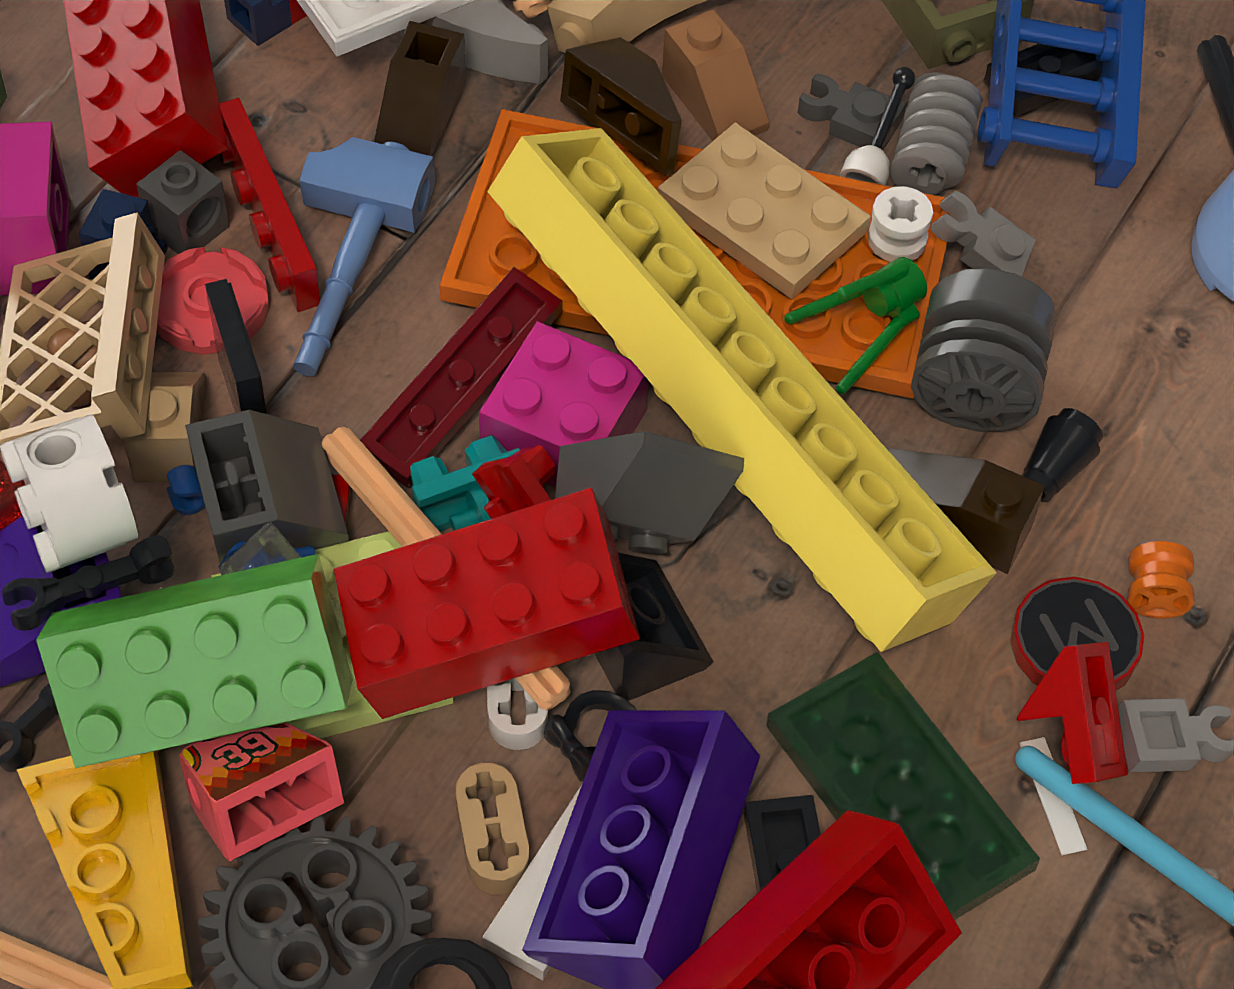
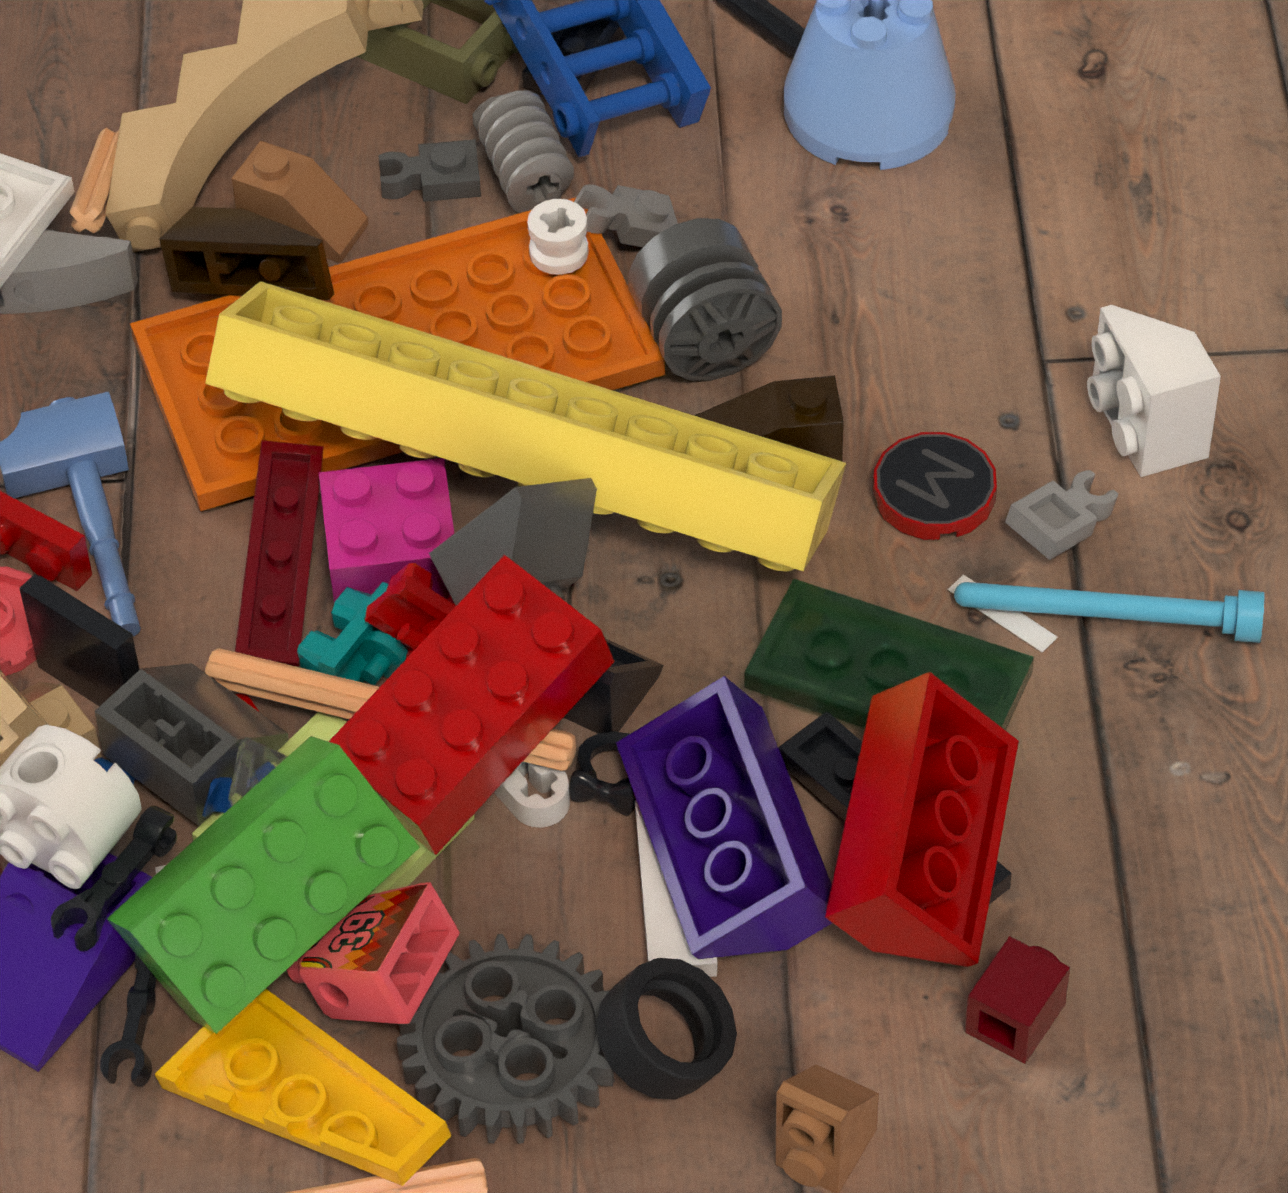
camera: 30 degrees left, 5 degrees down
dark brown slope [374,21,466,156] -> none
tan beam [456,763,529,895] -> none
tan plate [657,123,871,299] -> none
green plant [784,257,928,394] -> none
hinge [840,67,915,185] -> none
red slope [1017,641,1128,784] -> none
black cone [1022,408,1103,502] -> none
orange wheel [1128,541,1194,619] -> none

